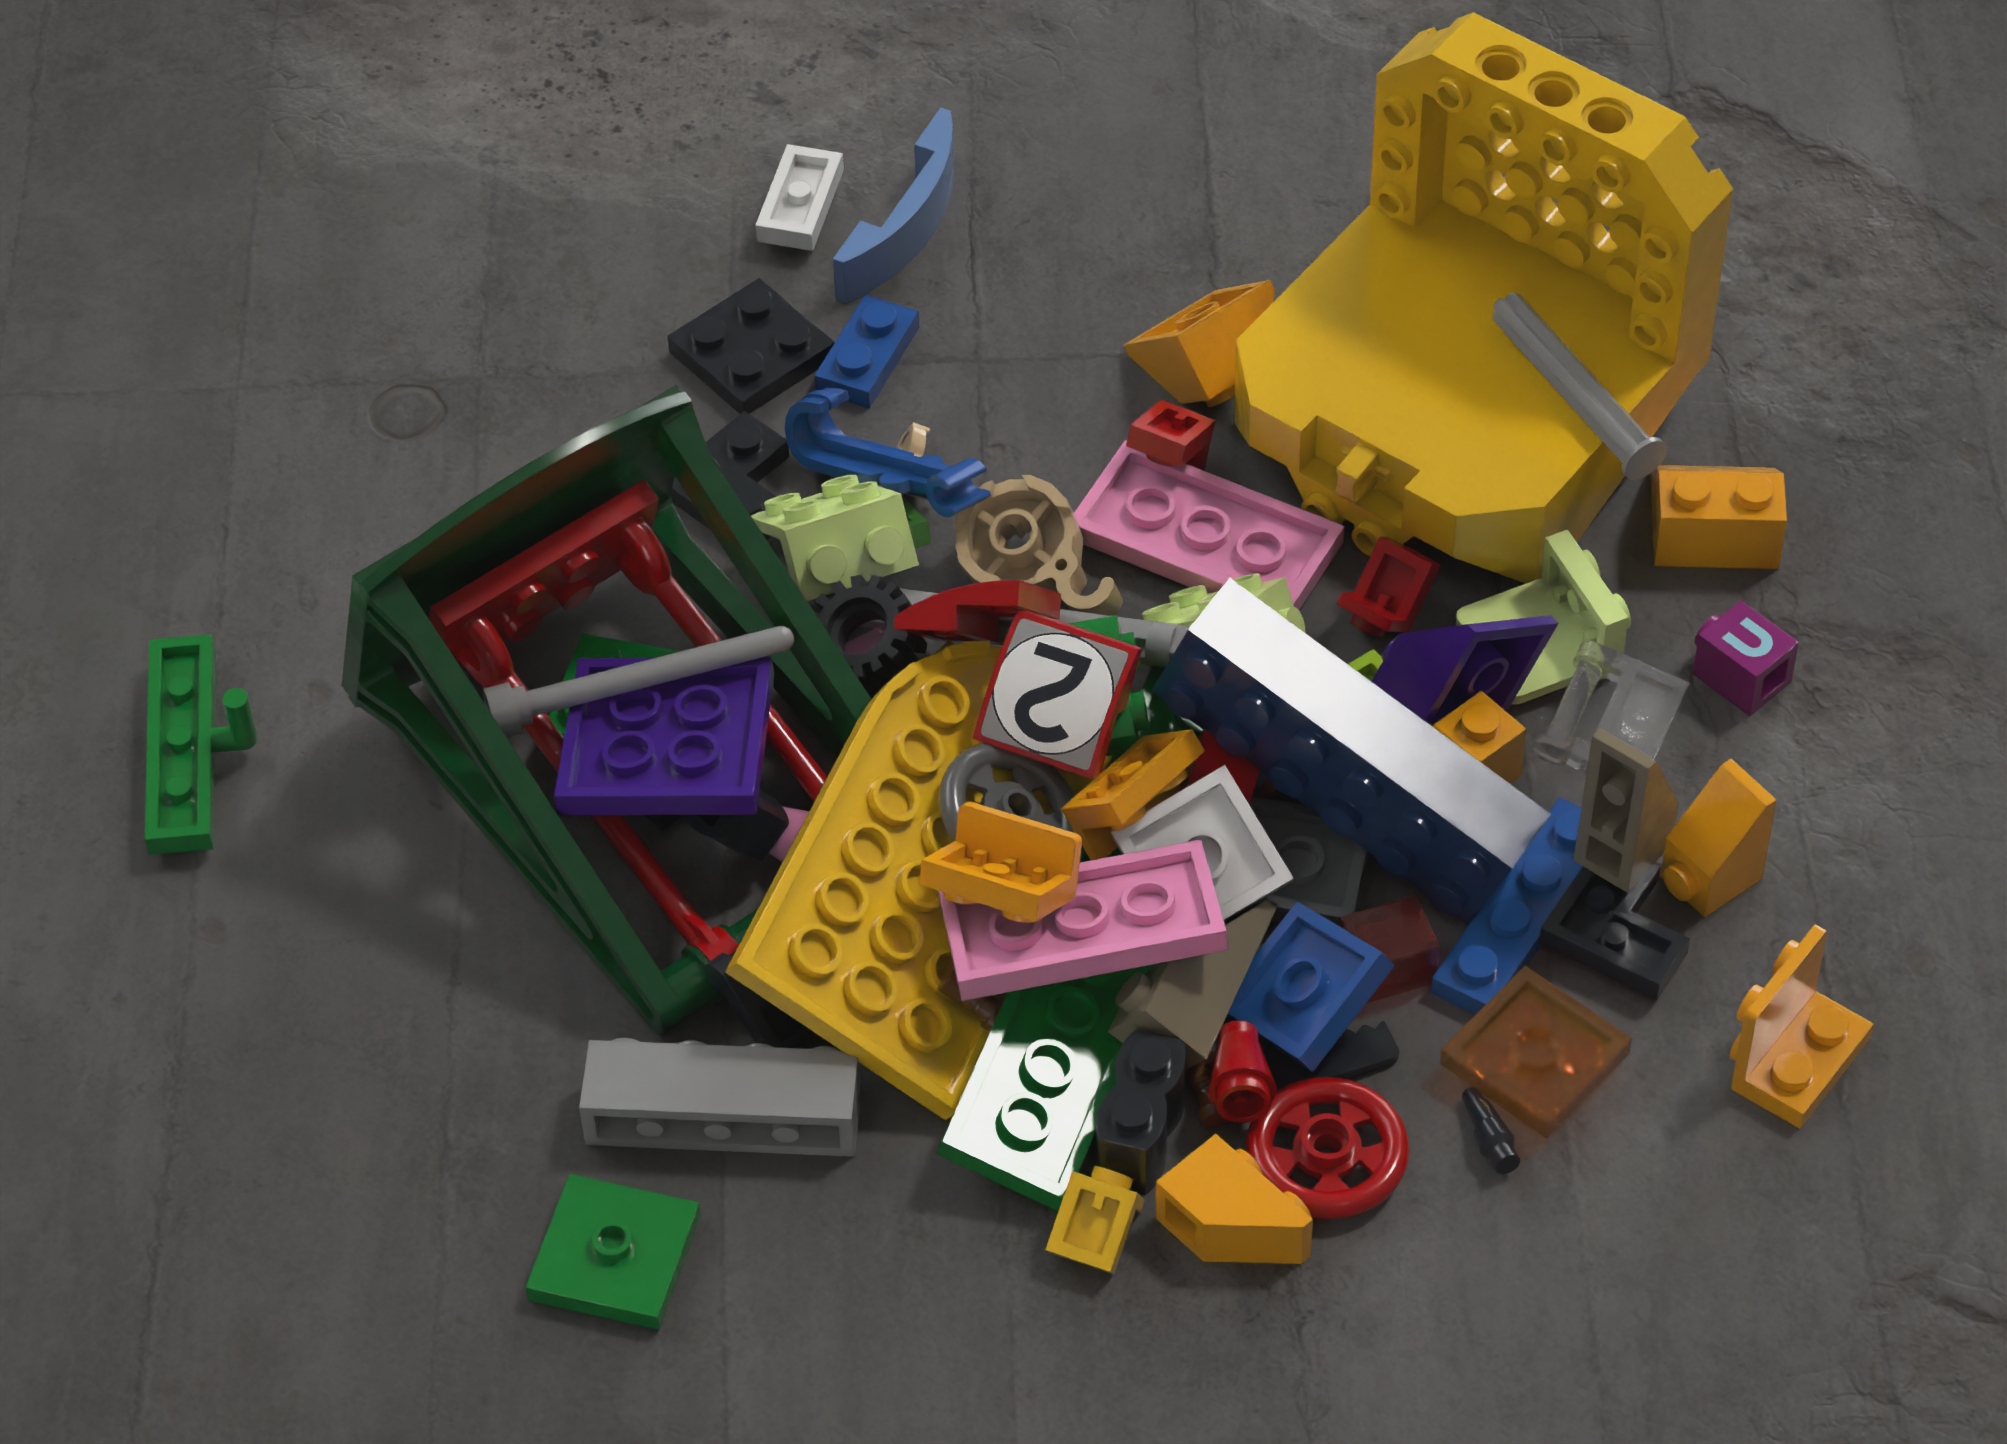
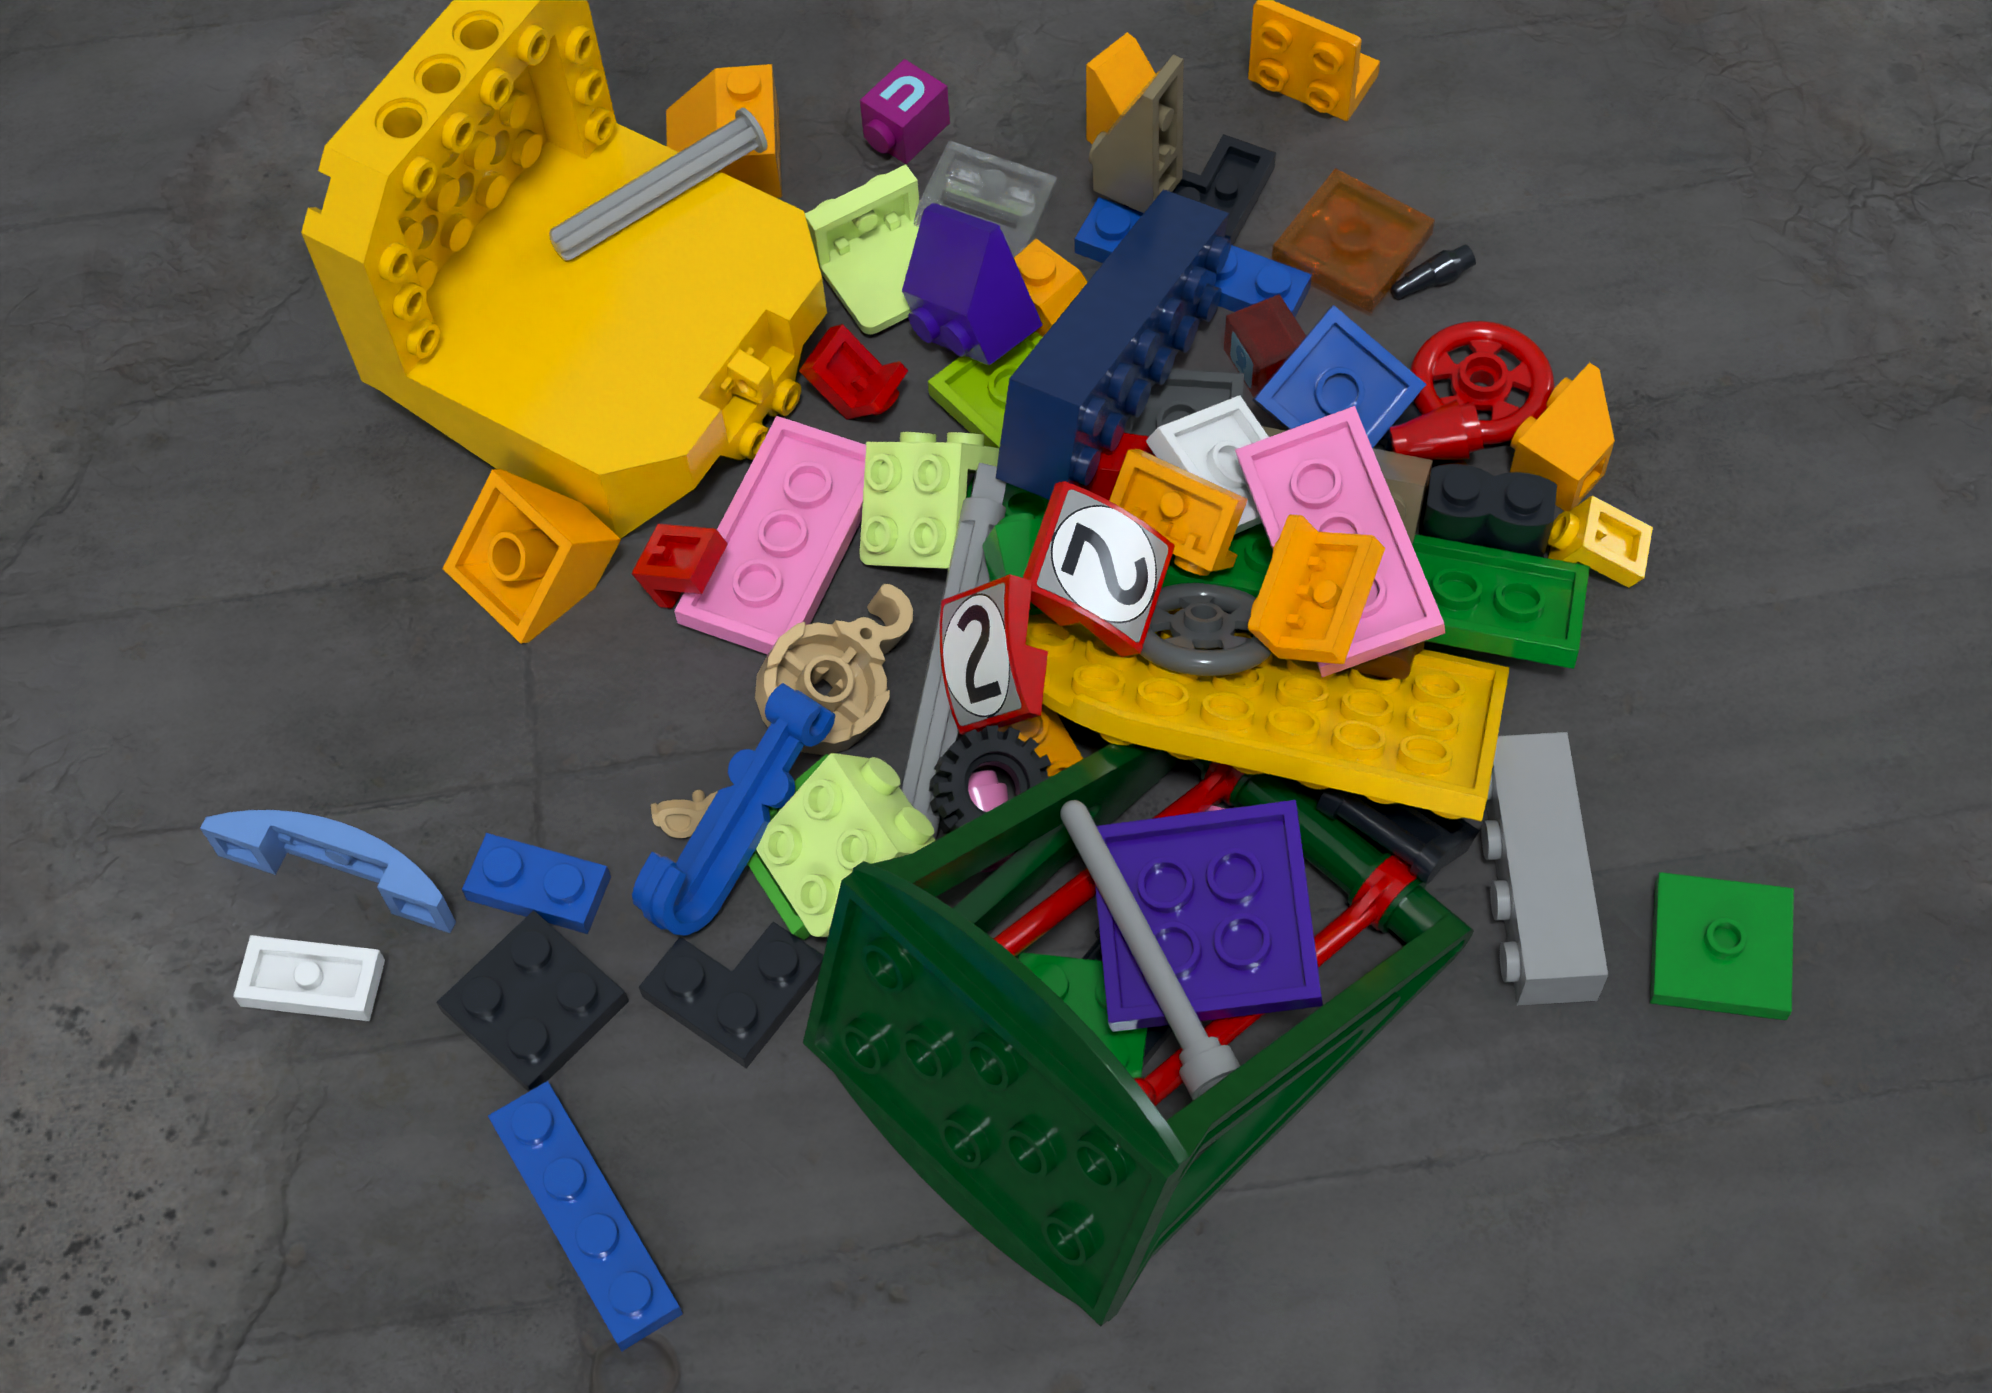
camera: 95 degrees left, 10 degrees up
none -> blue plate [488,1081,683,1352]

